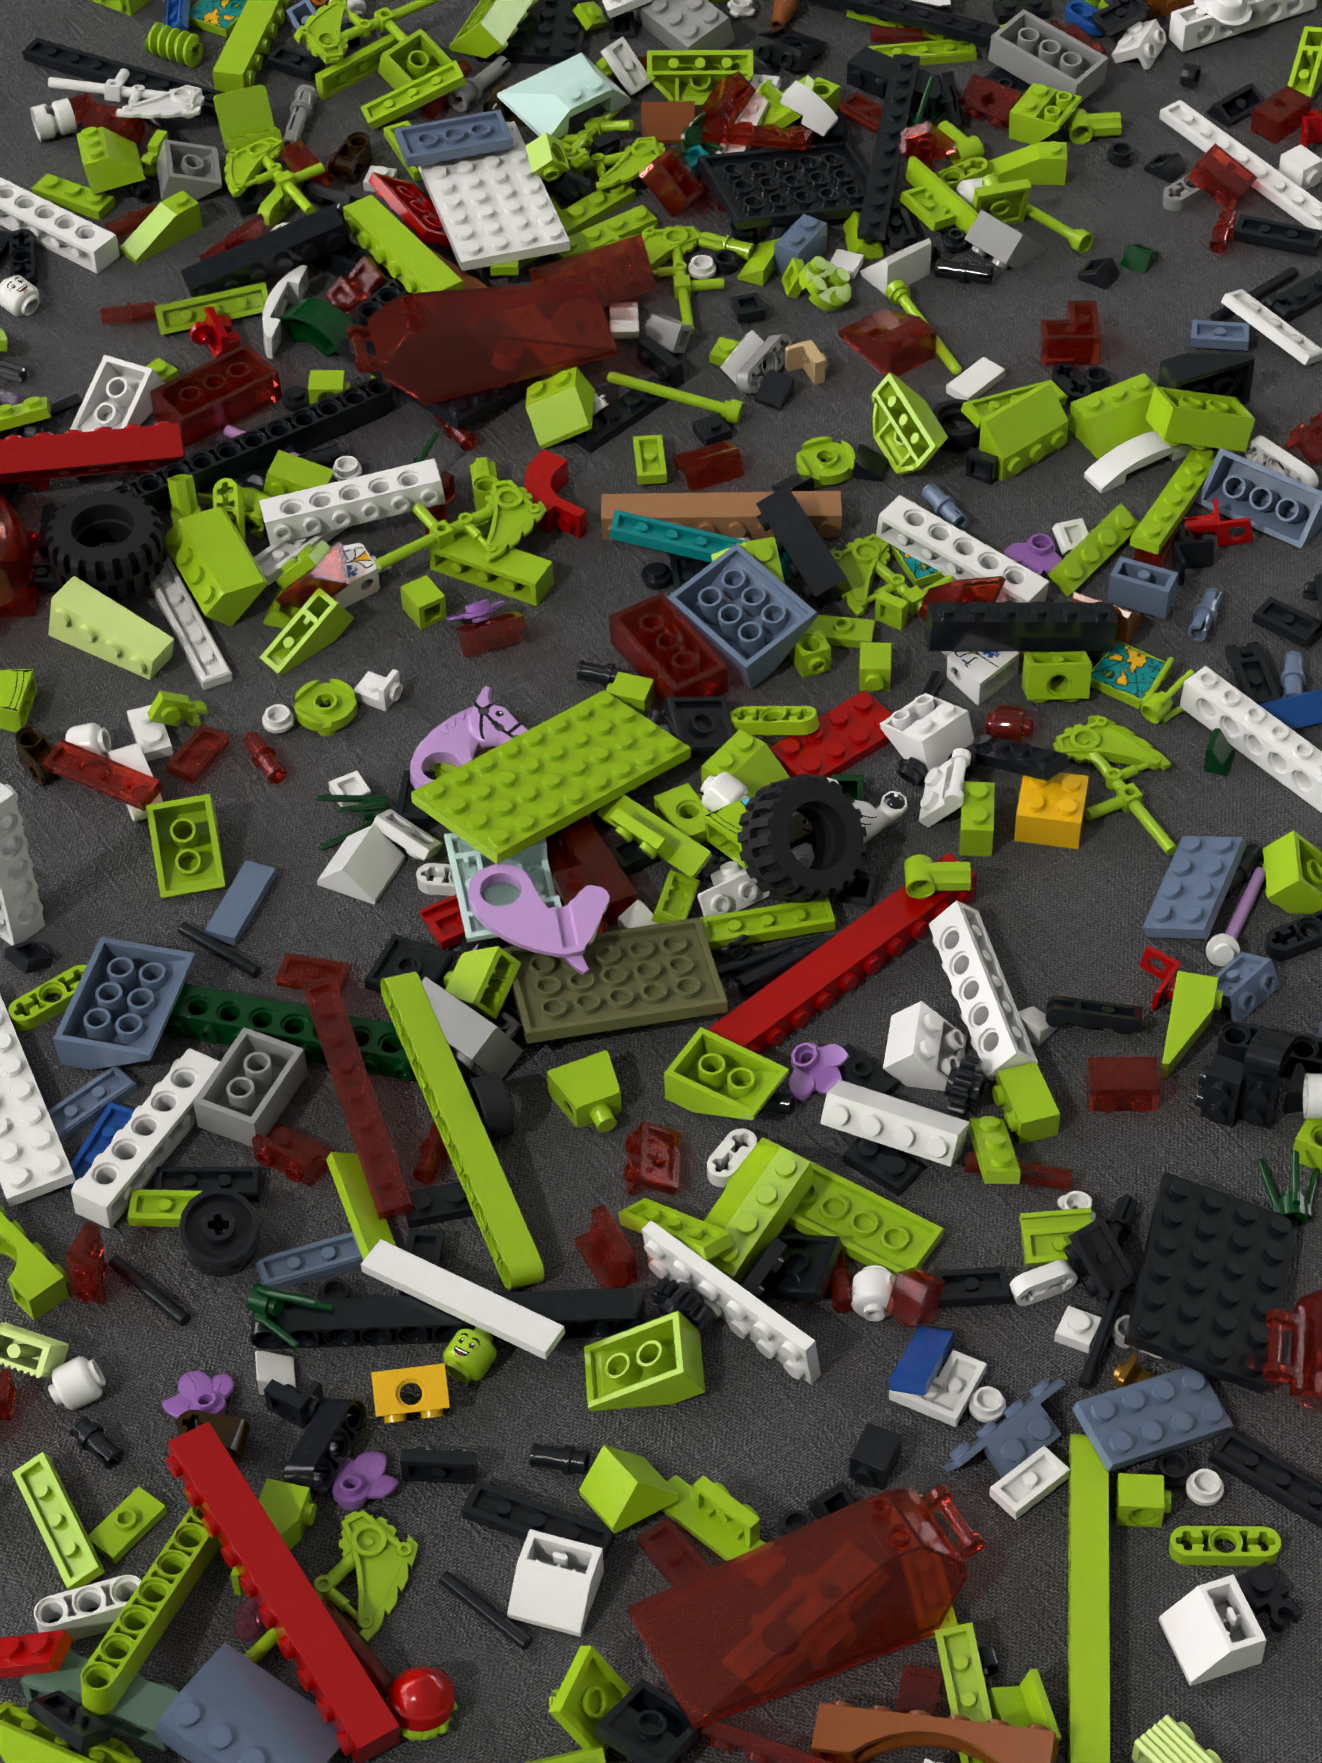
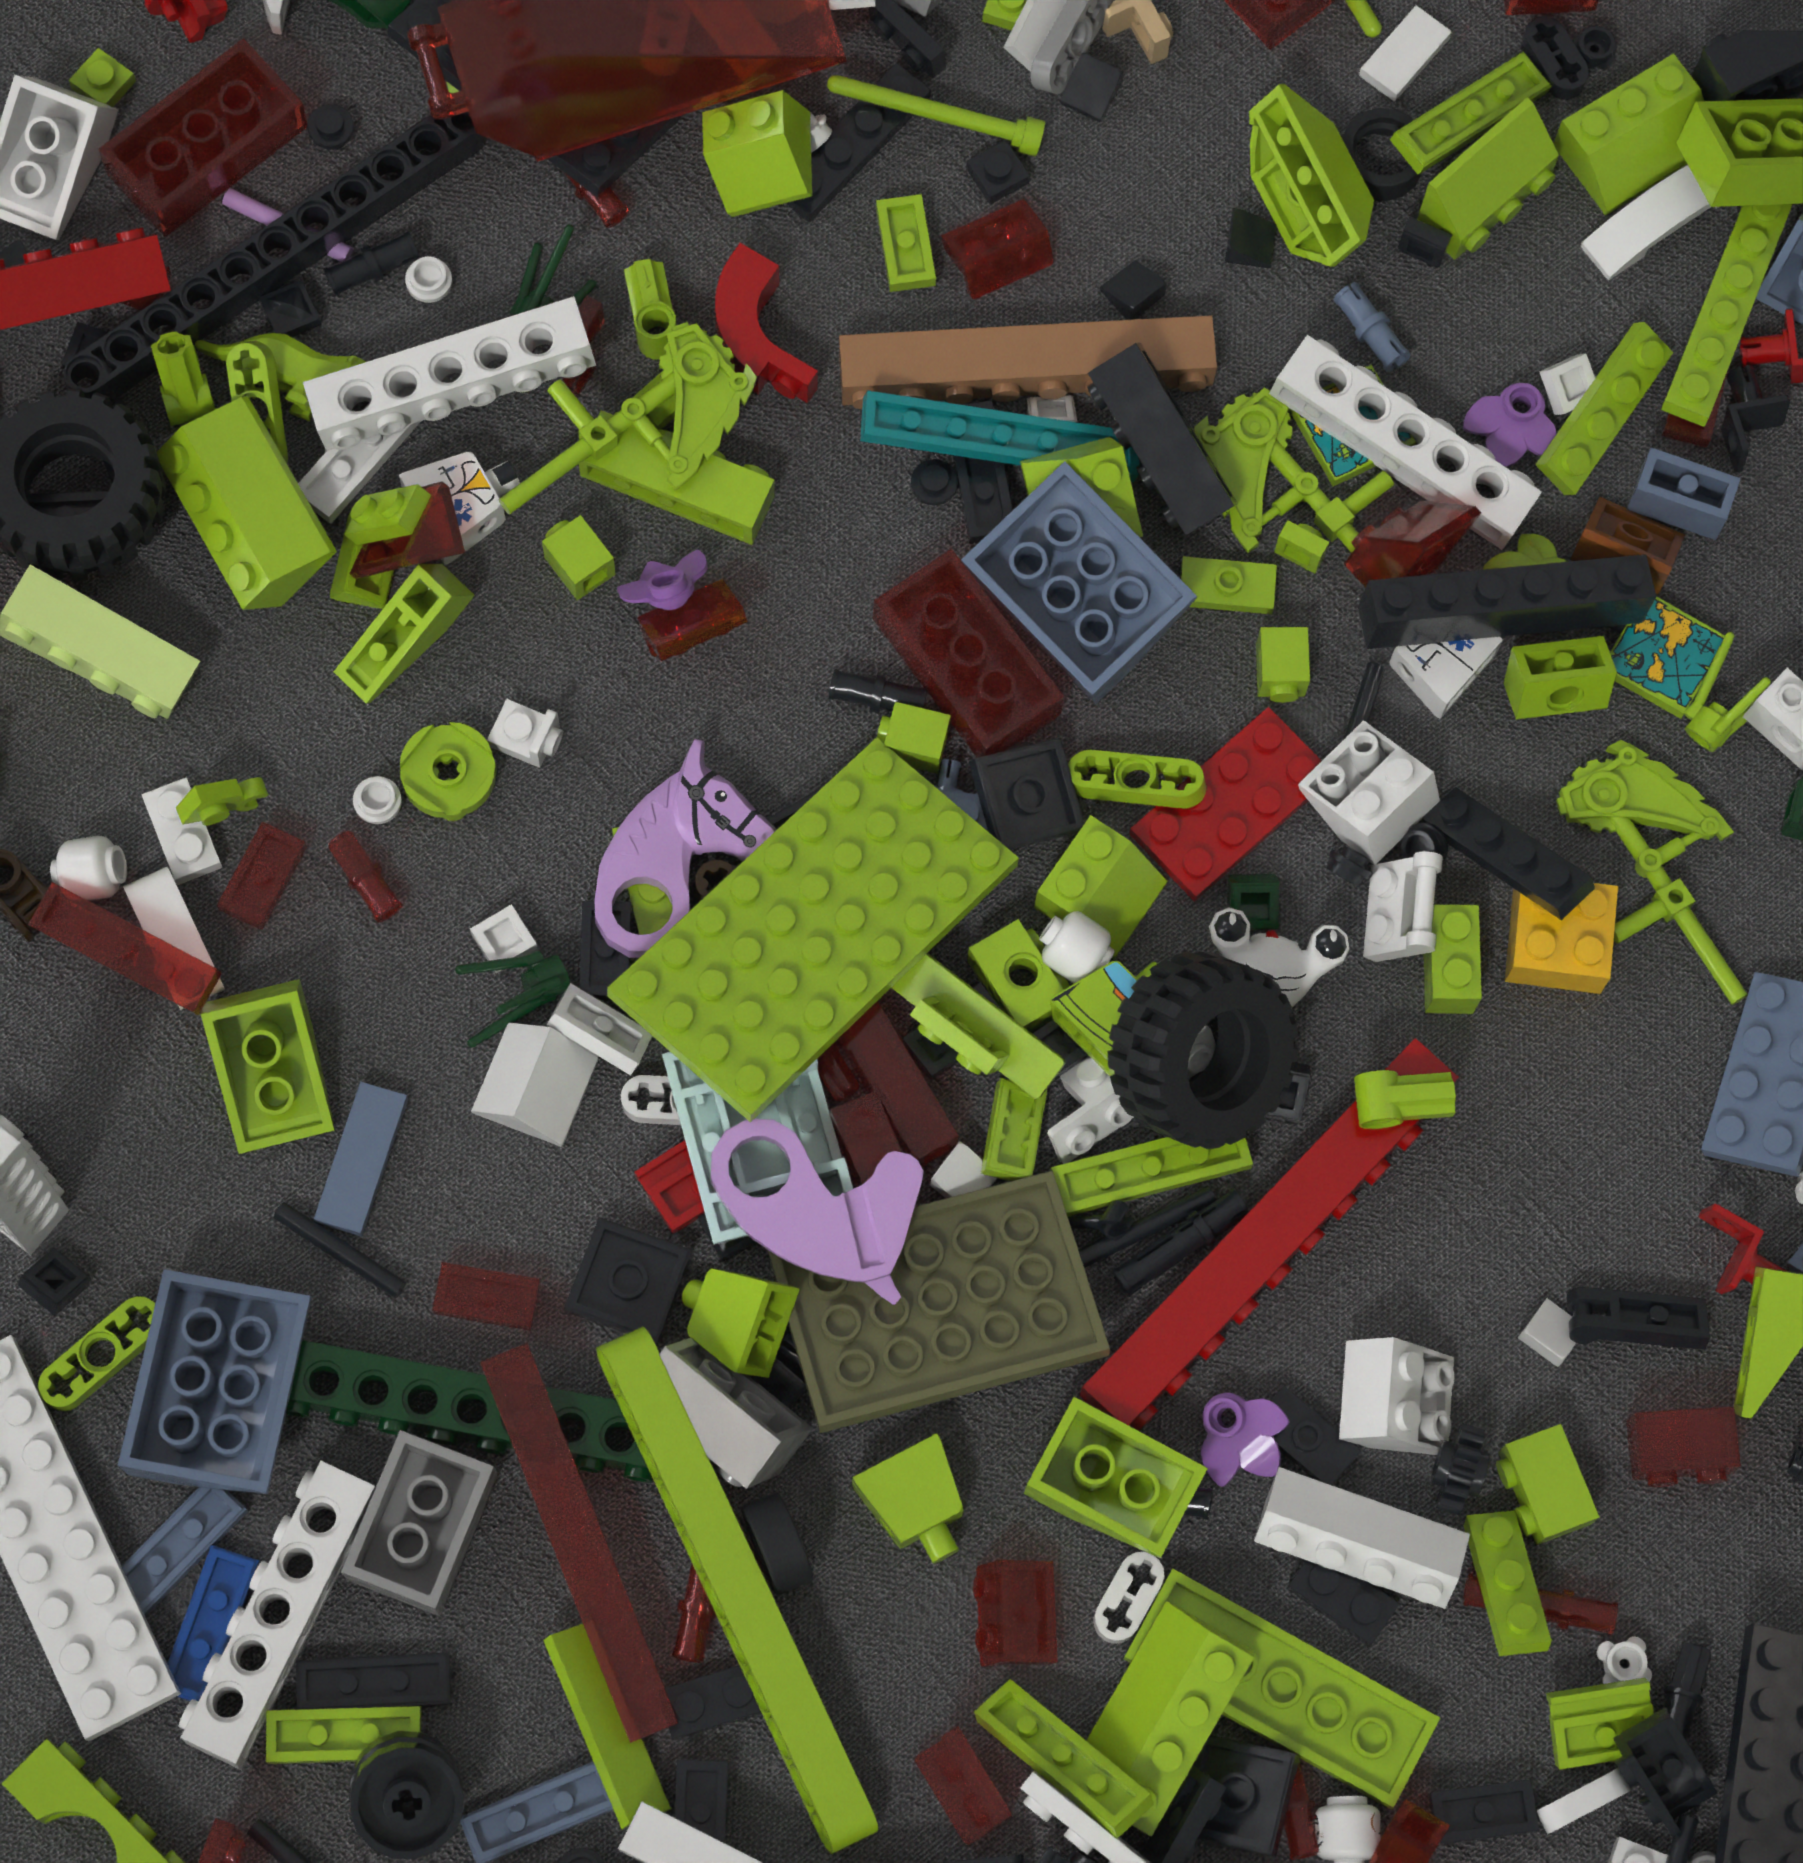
camera: 10 degrees left, 25 degrees up
white tile [149,557,233,690] -> none
clear red bracket [252,1122,335,1187] -> none
lime brick [263,450,334,497] -> none
lime brick [308,370,351,405] -> none
lime brick [788,624,831,678] -> none
lime plate [796,436,855,488] -> none
white brick [929,900,1038,1081] -> none
clear red head [985,704,1034,744] -> none
sand blue pin [1187,588,1223,642] -> none

